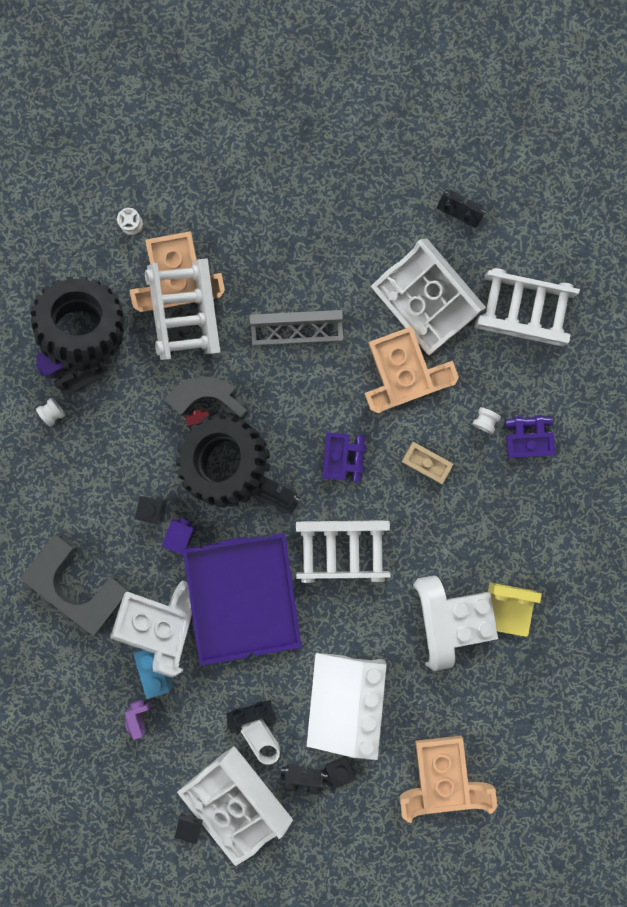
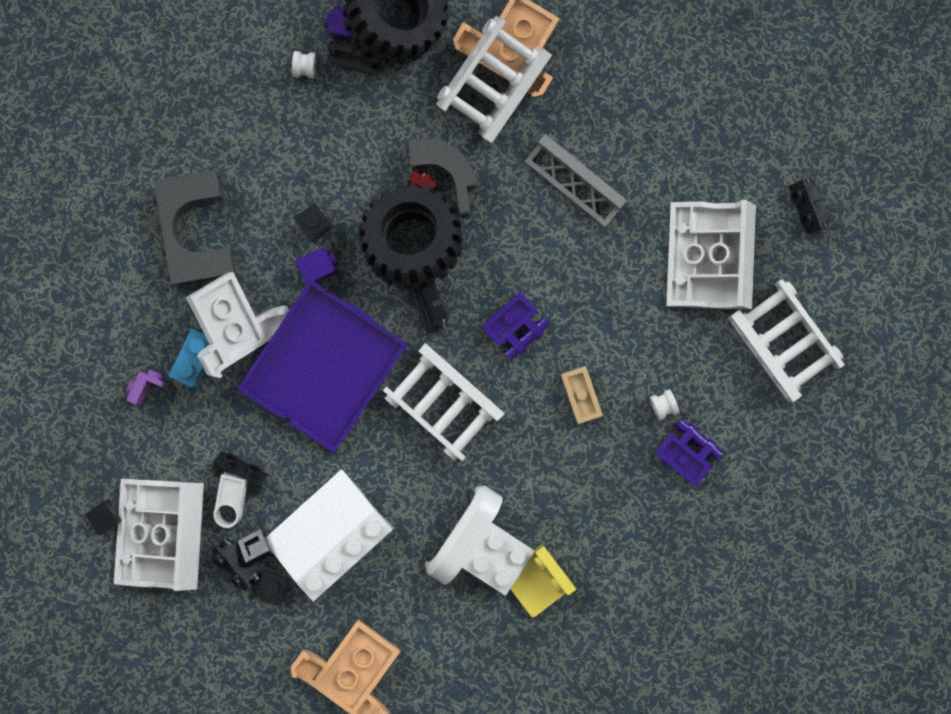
camera: 45 degrees right, 0 degrees up
light nougat piece [364,326,458,413] -> none
none -> plate [238,529,273,566]

